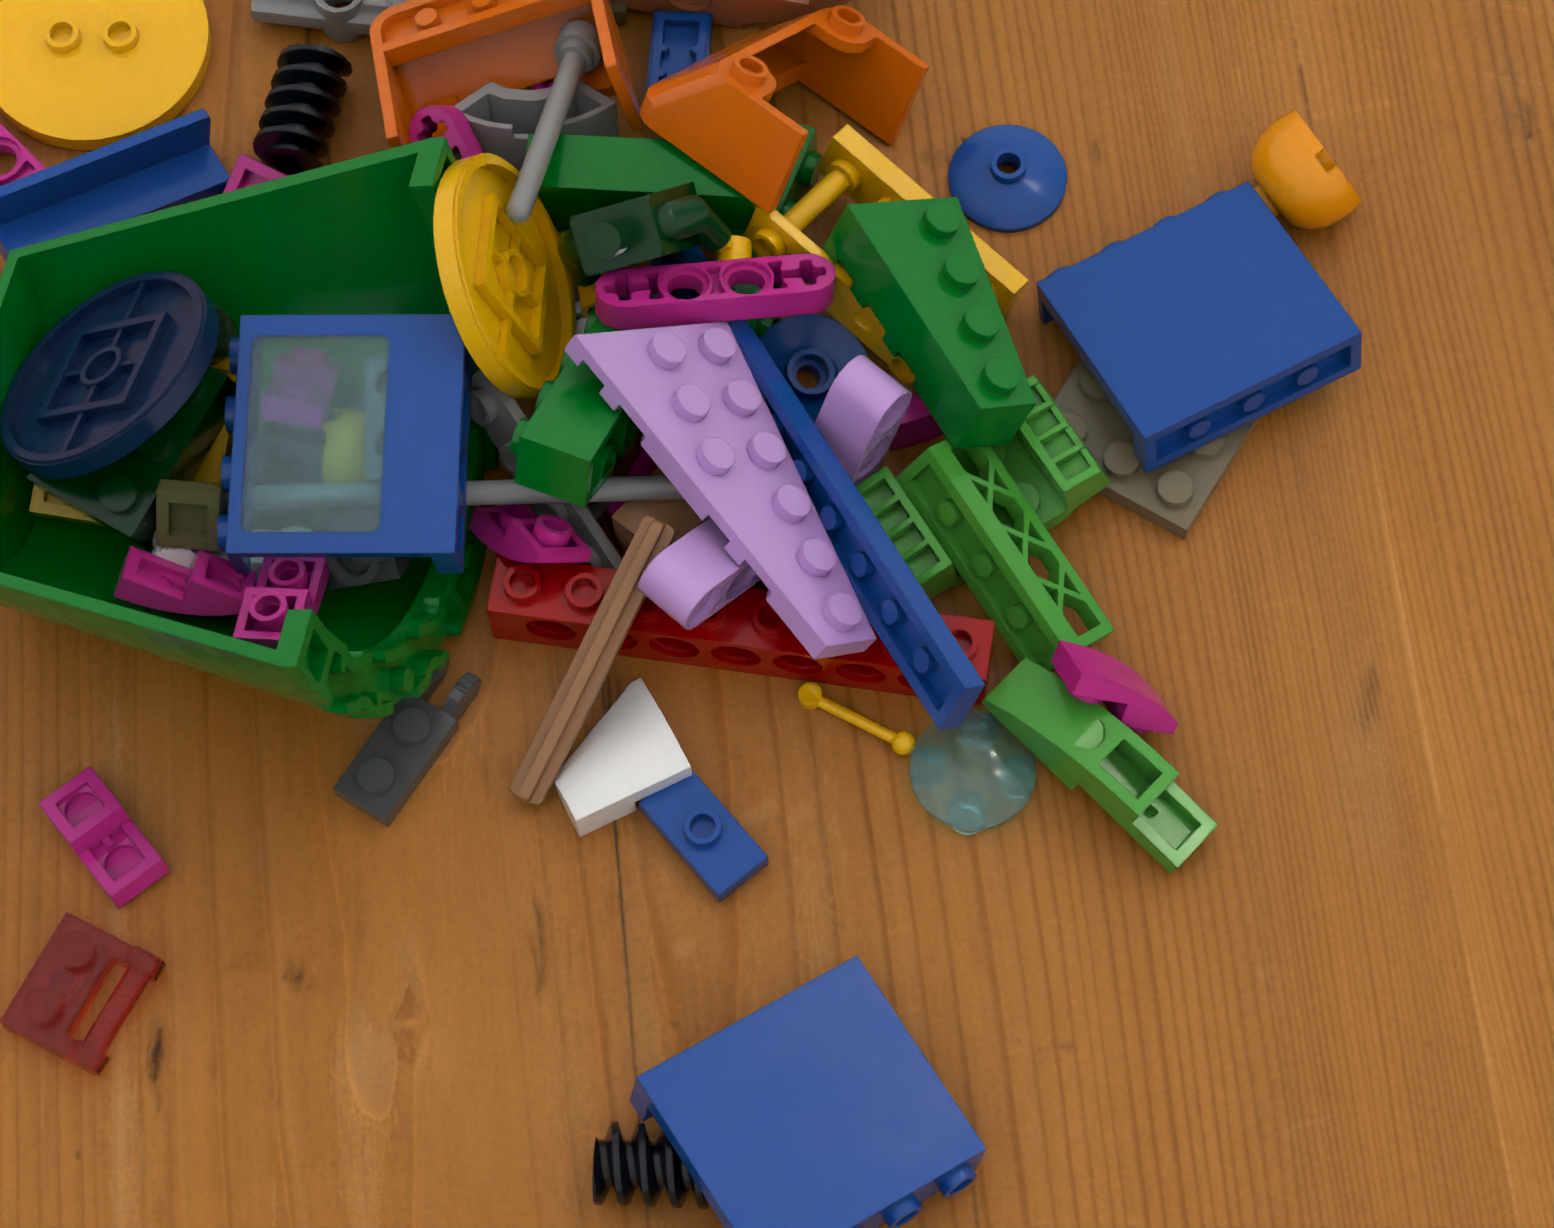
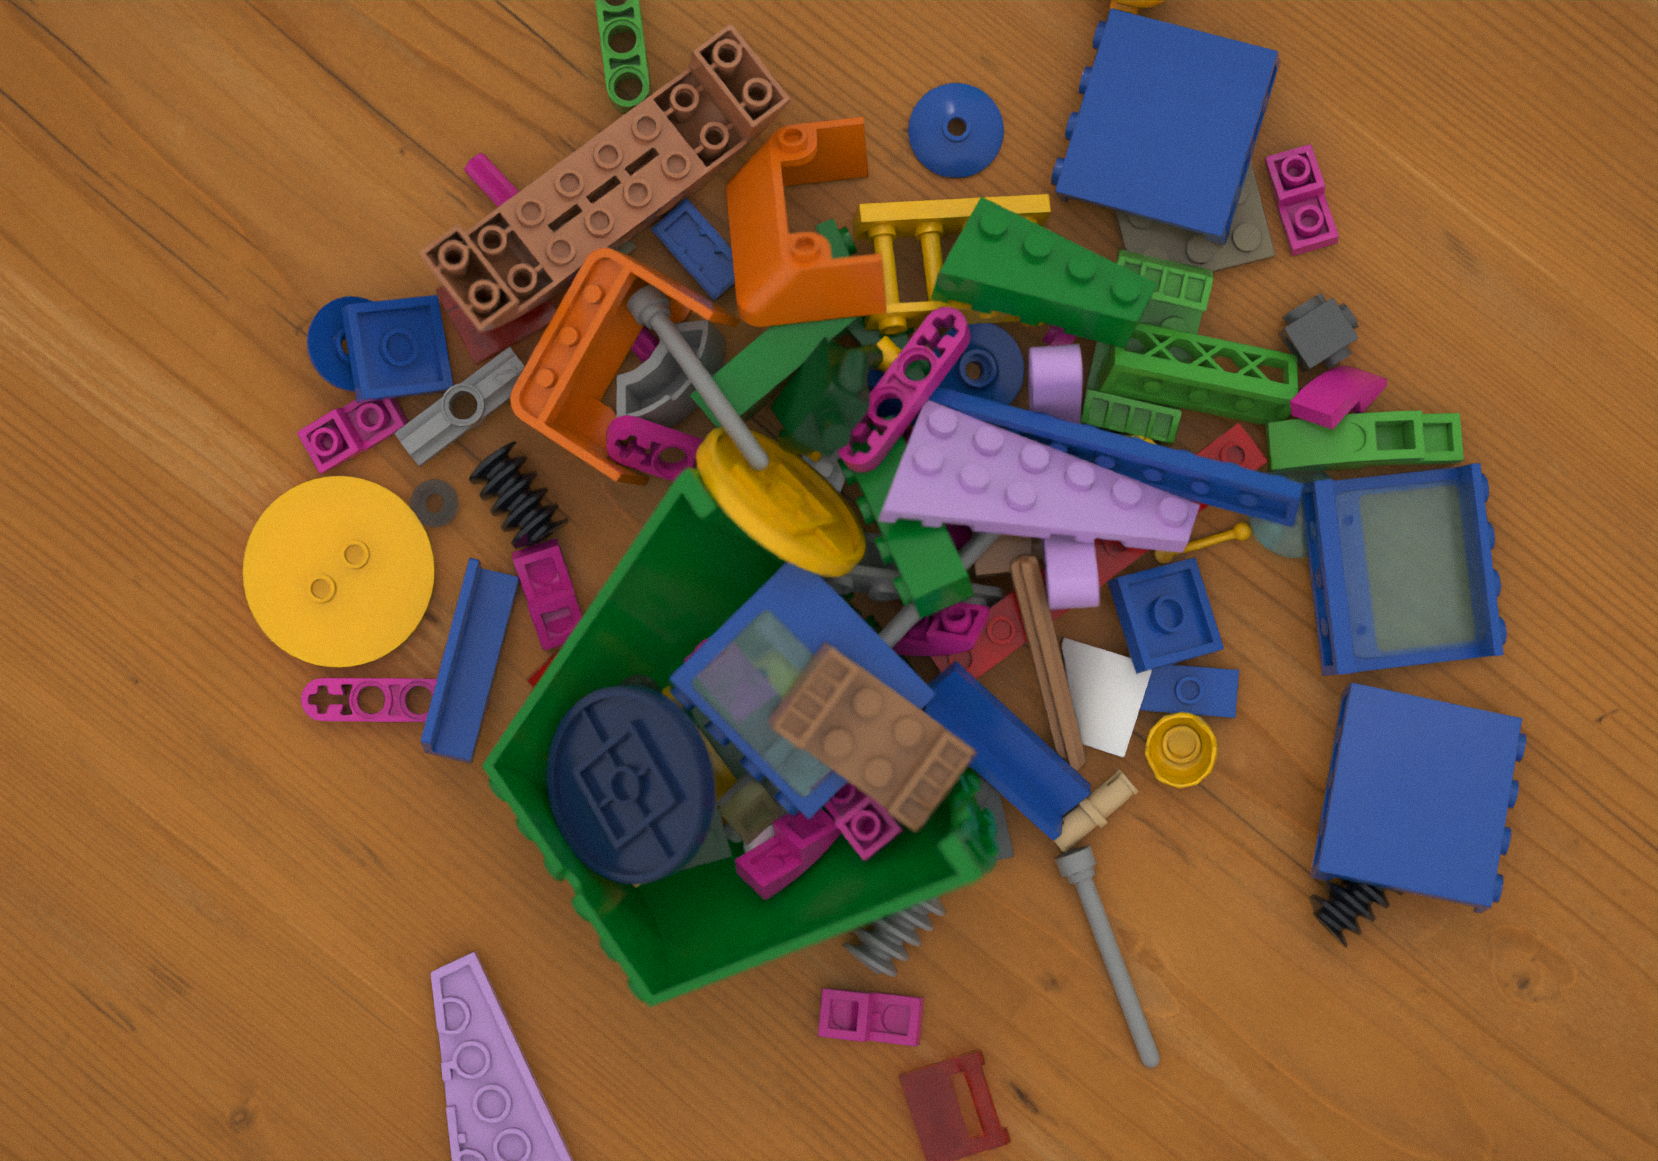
camera: 45 degrees left, 20 degrees up
none -> clear smoke plate [410,479,459,527]
none -> medium nougat plate [767,641,978,833]
none -> light grey piece [842,897,947,977]
none -> blue panel [921,661,1091,841]
none -> tan pin [1054,768,1139,854]
none -> light grey piece [1054,845,1160,1068]
none -> blue plate [1108,558,1224,674]
none -> yellow hair [1145,711,1218,789]
none -> dark pink slope [1264,144,1339,256]
none -> dark grey brick [1278,293,1358,373]
none -> clear light blue panel [1301,463,1507,676]

